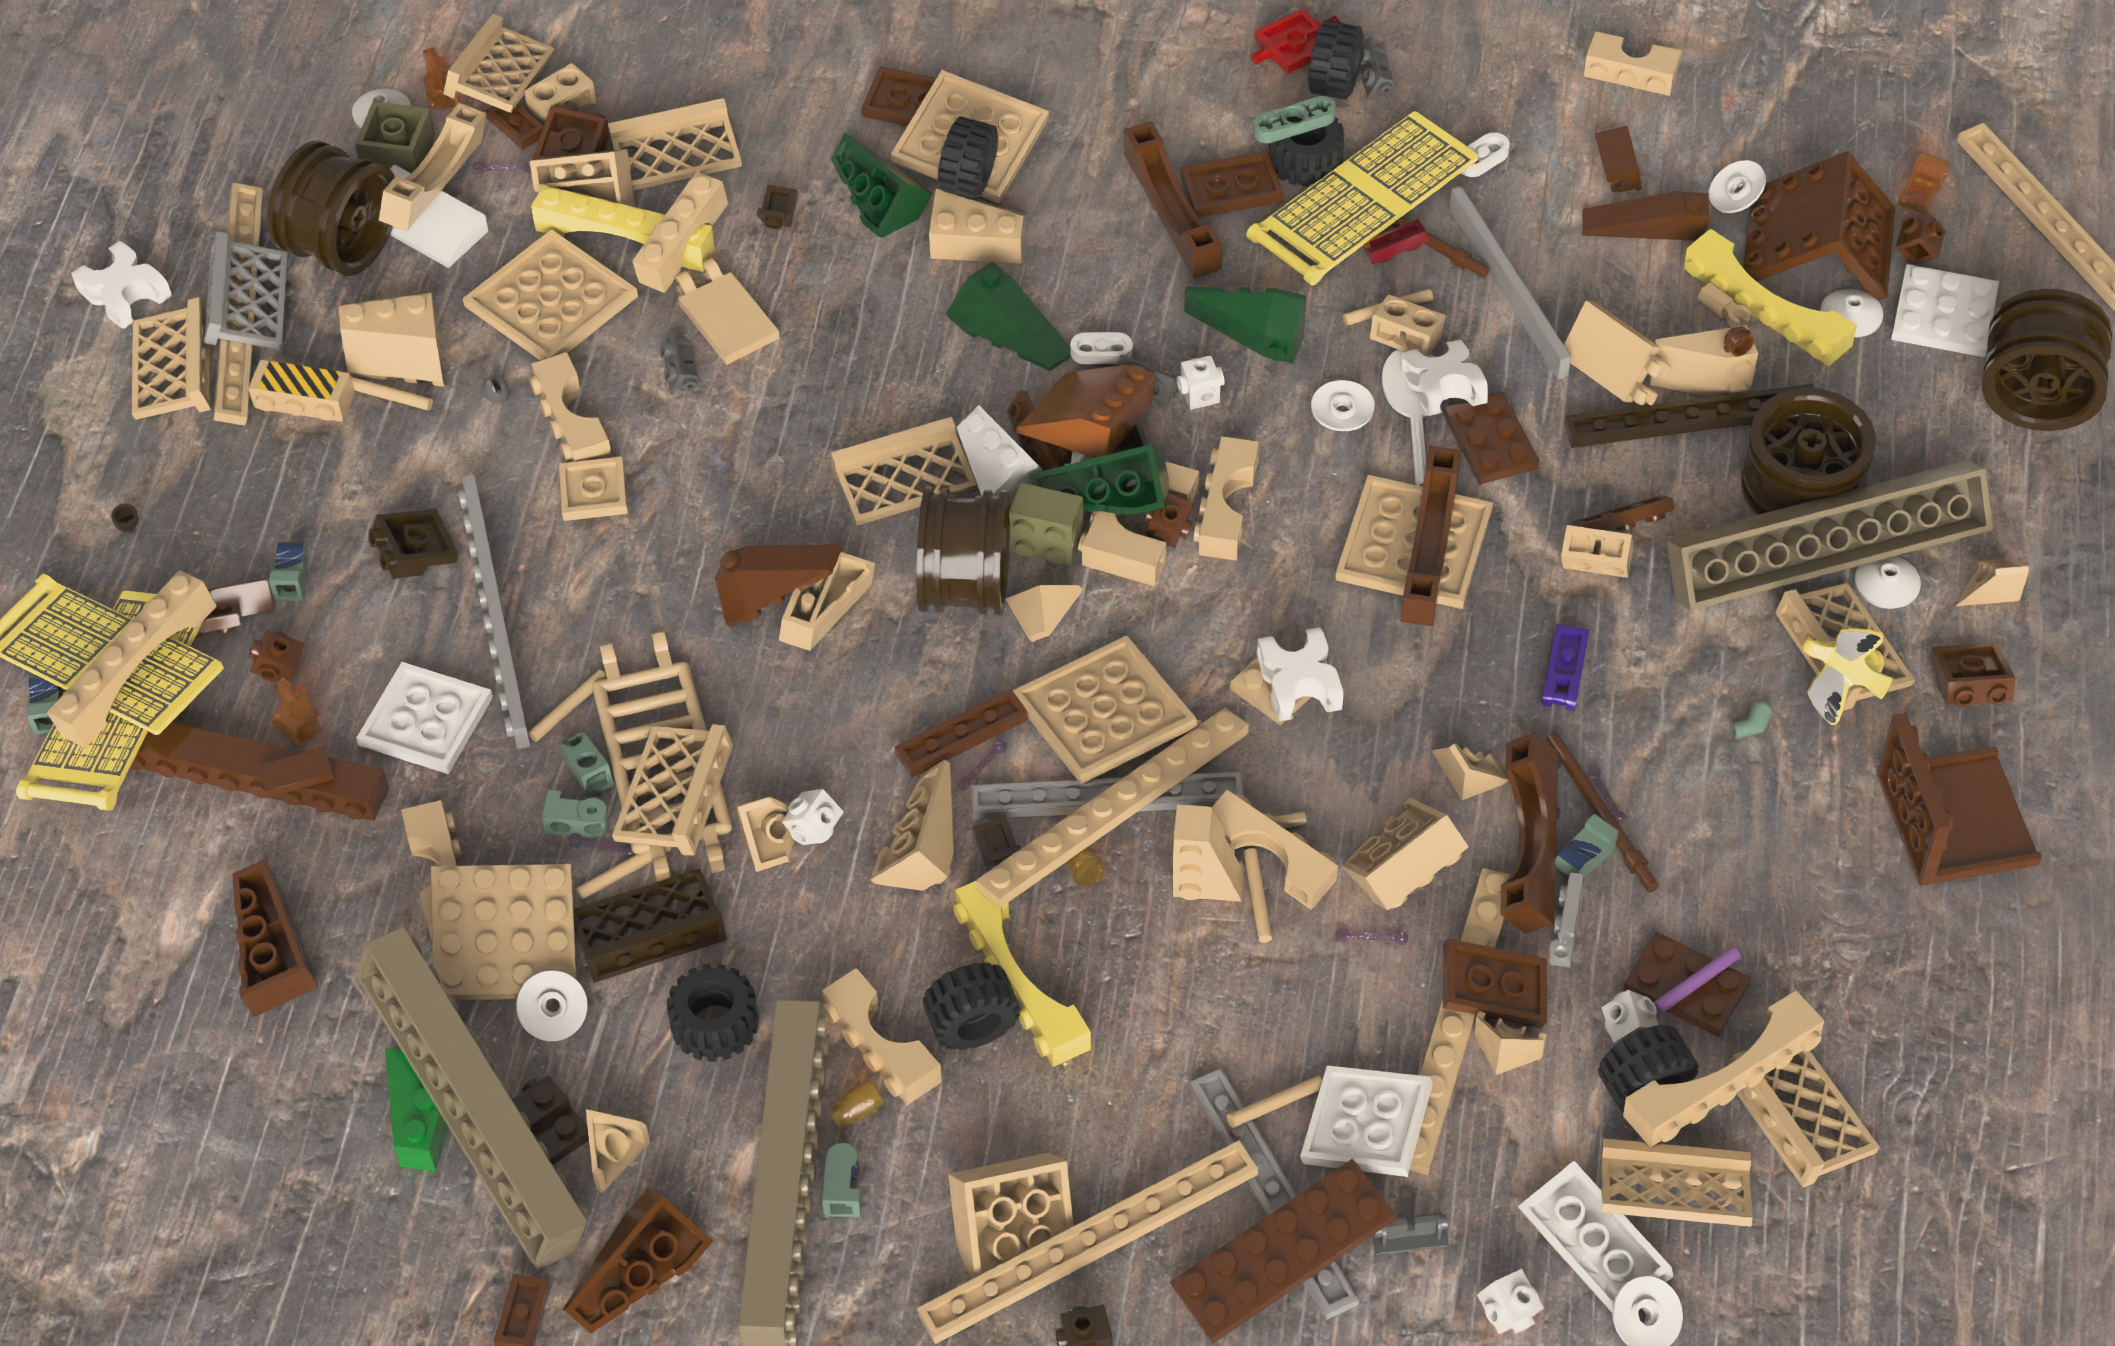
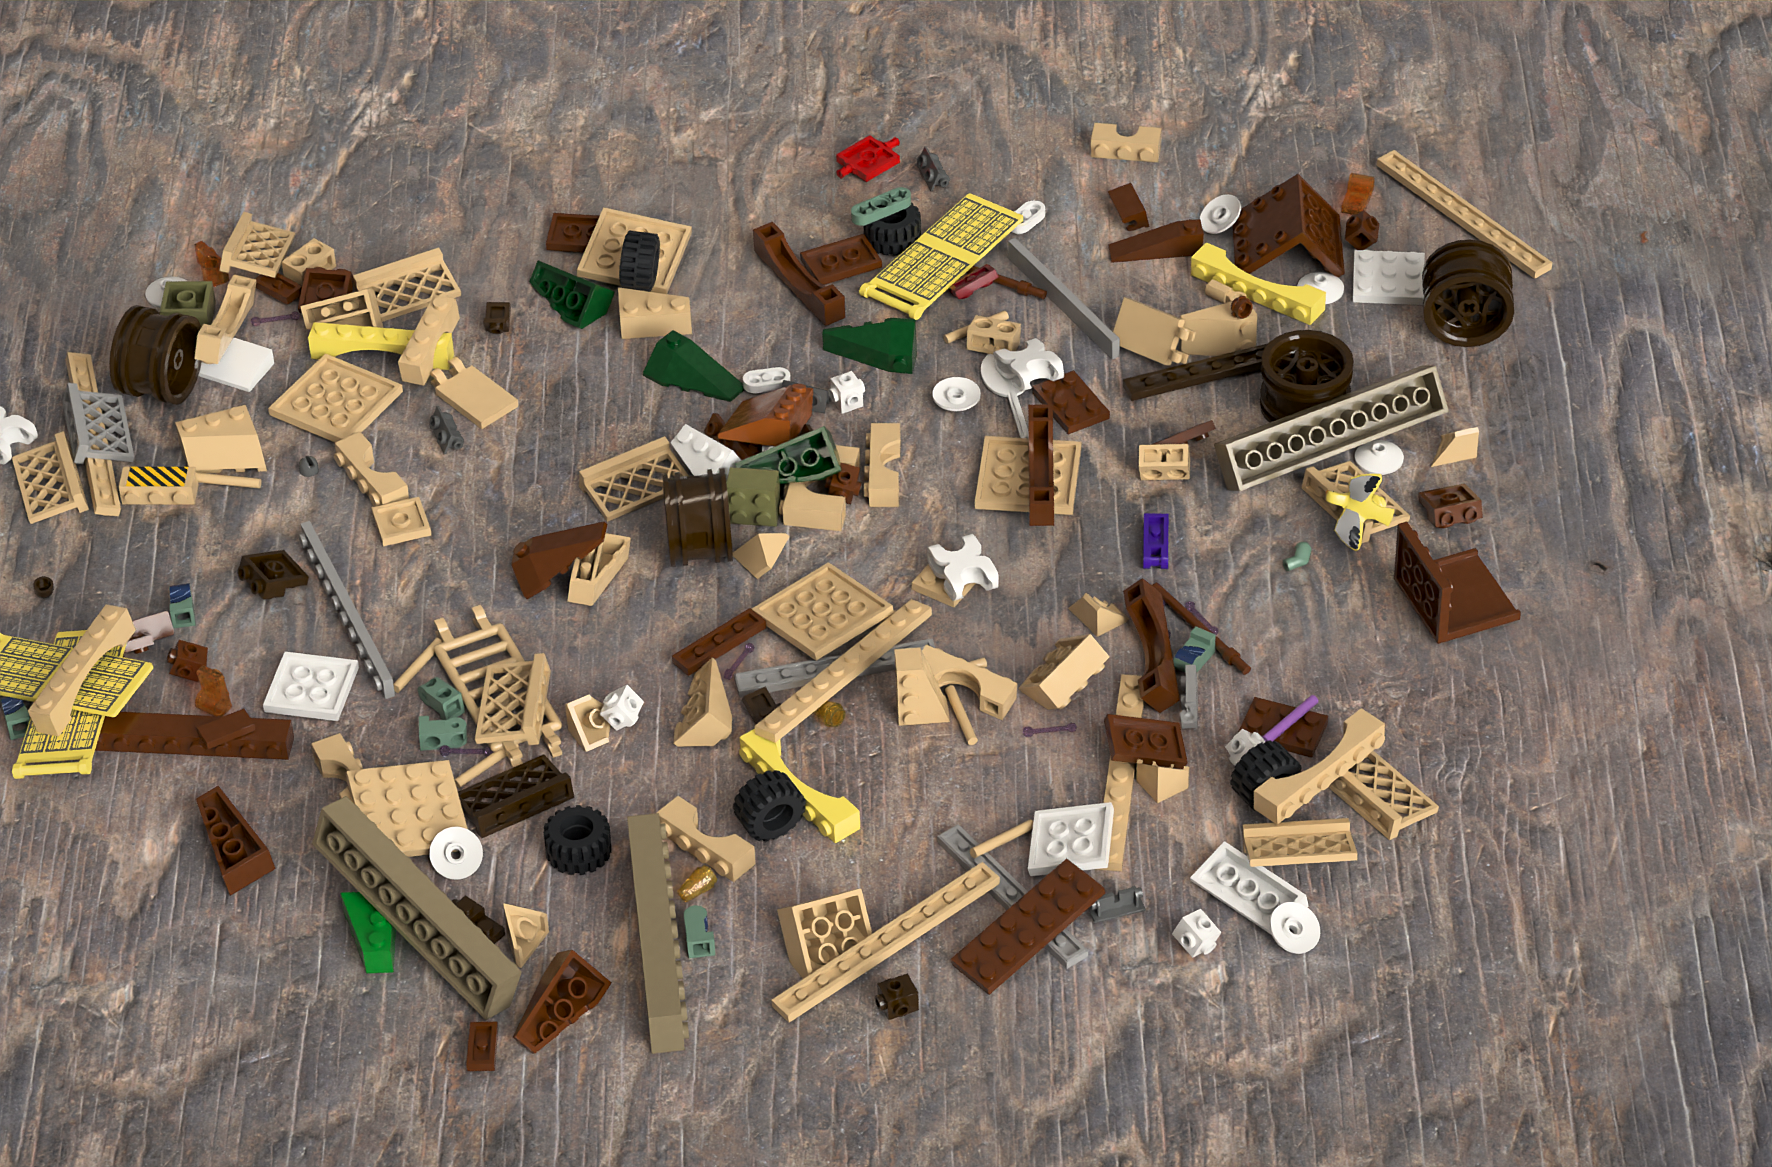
camera: 10 degrees left, 10 degrees down
black tyre [1308,20,1364,100] -> none

